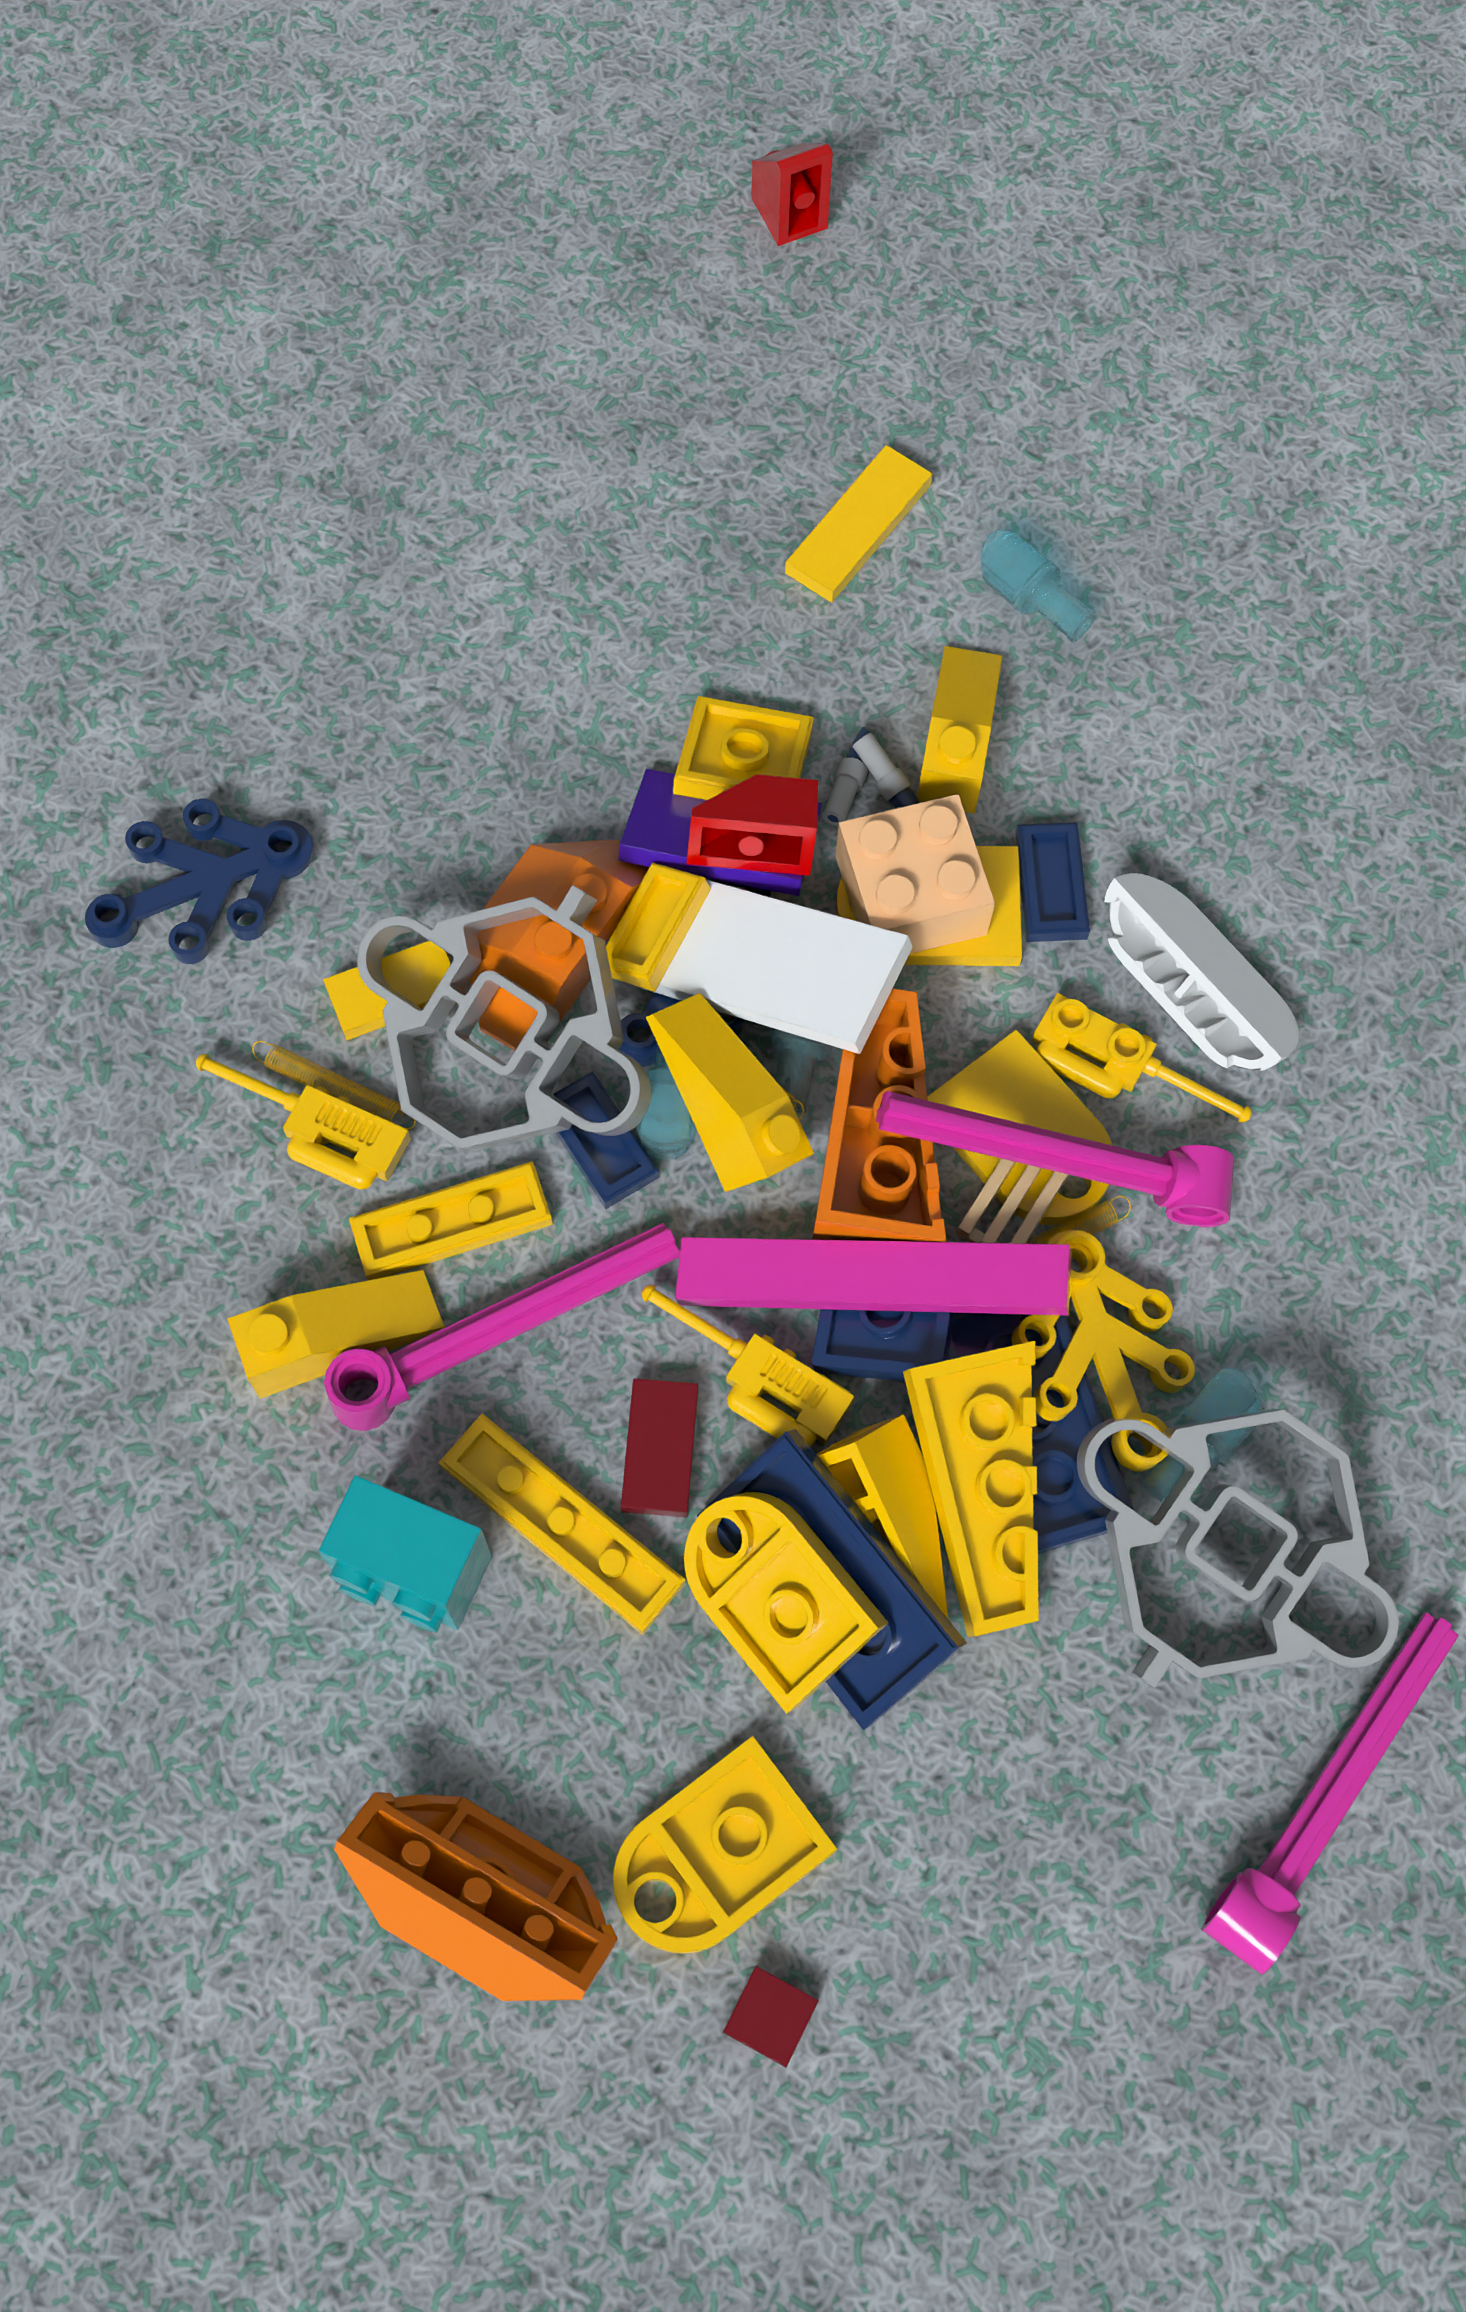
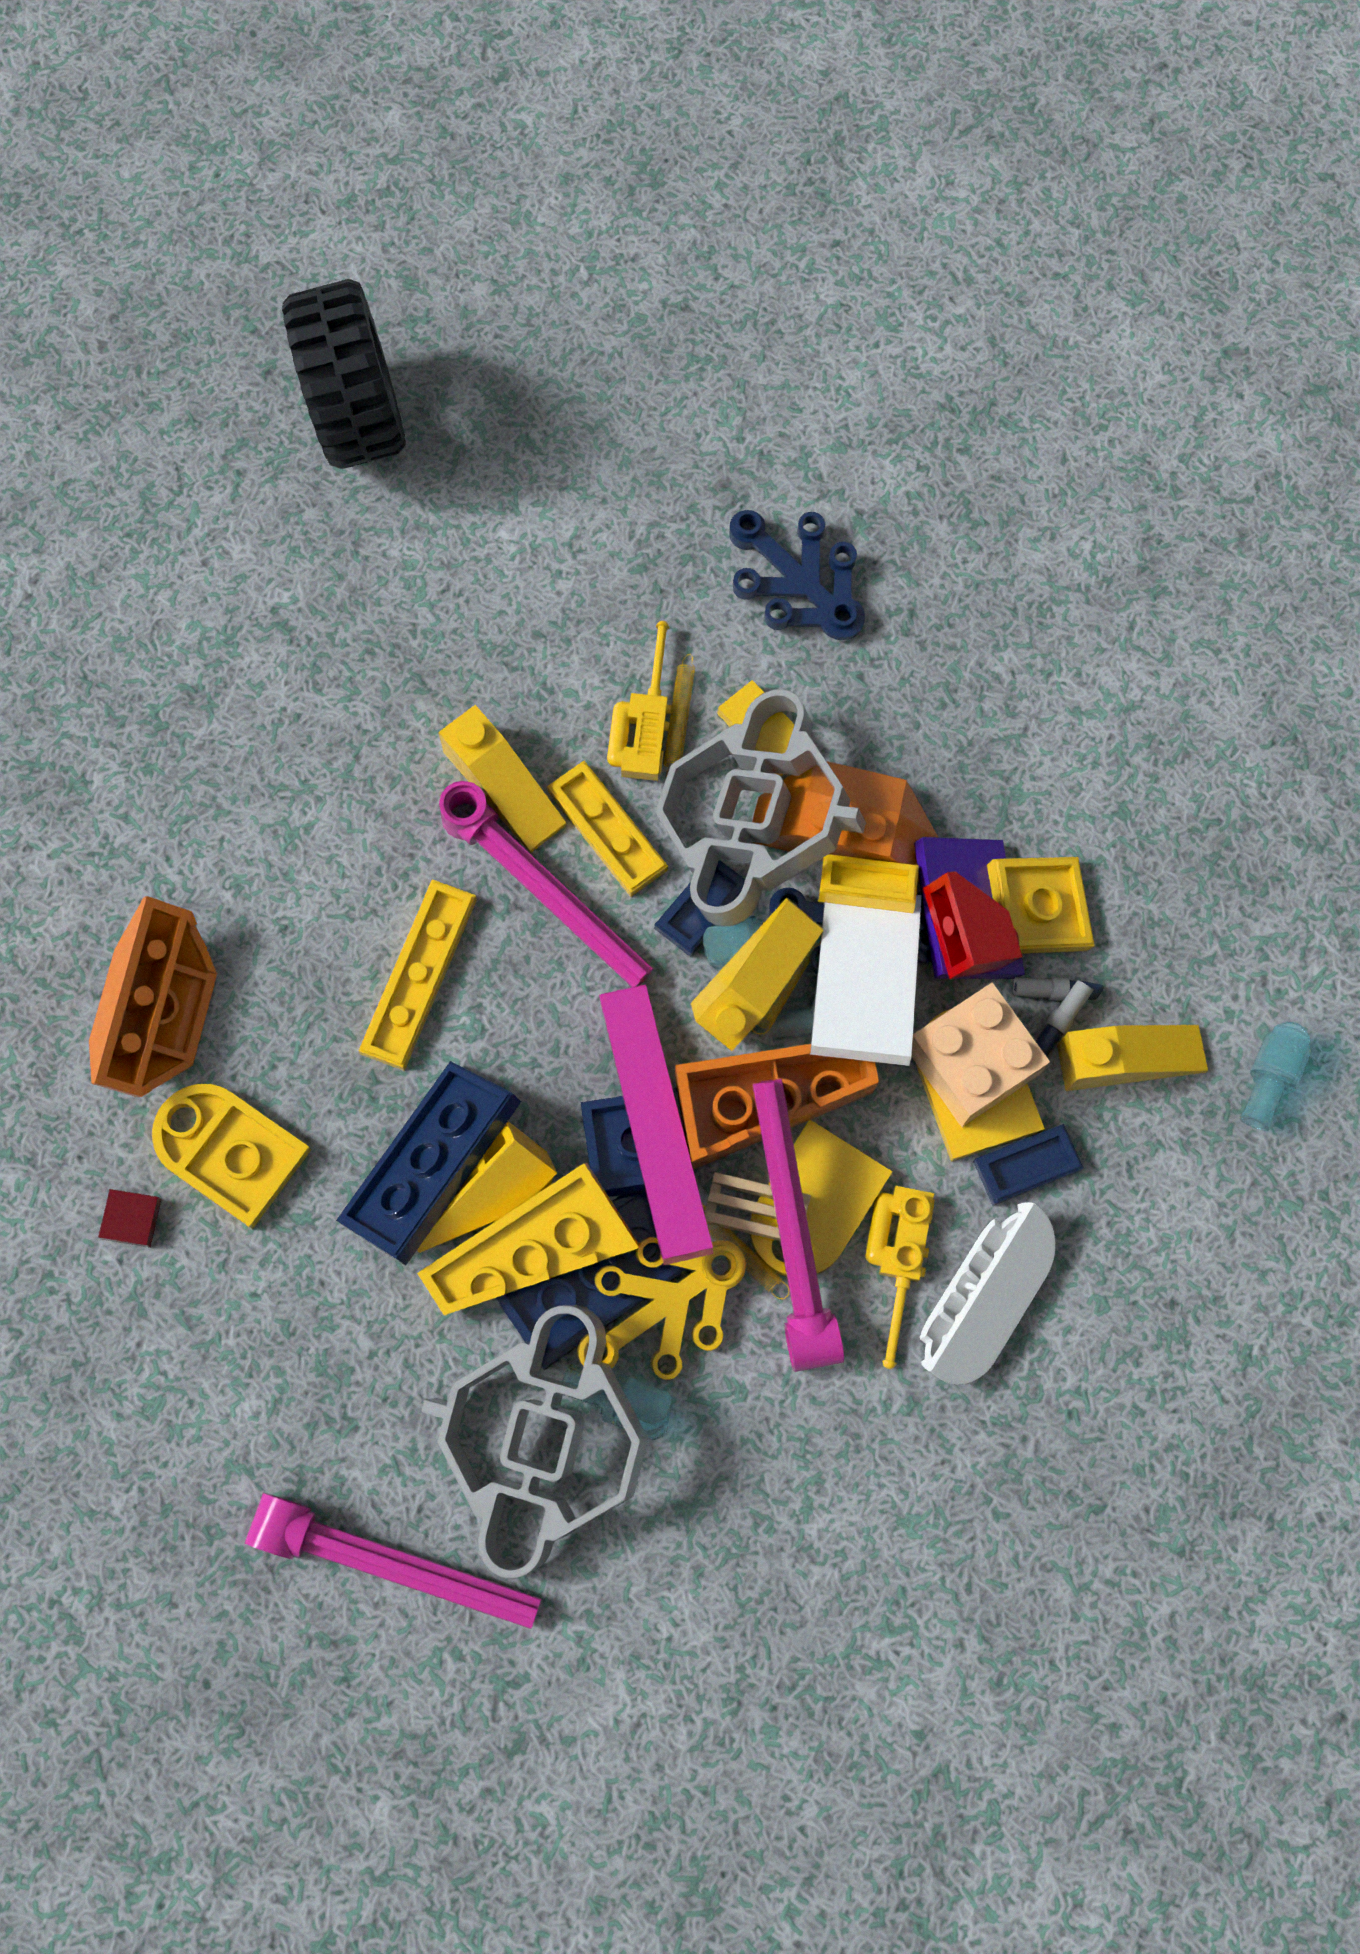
camera: 70 degrees right, 5 degrees up
teal brick [318,1475,492,1633] -> none
dark red tile [621,1378,698,1518] -> none
yellow piece [642,1285,855,1447] -> none
yellow tile [684,1492,888,1714] -> none
yellow tile [785,445,933,603] -> none

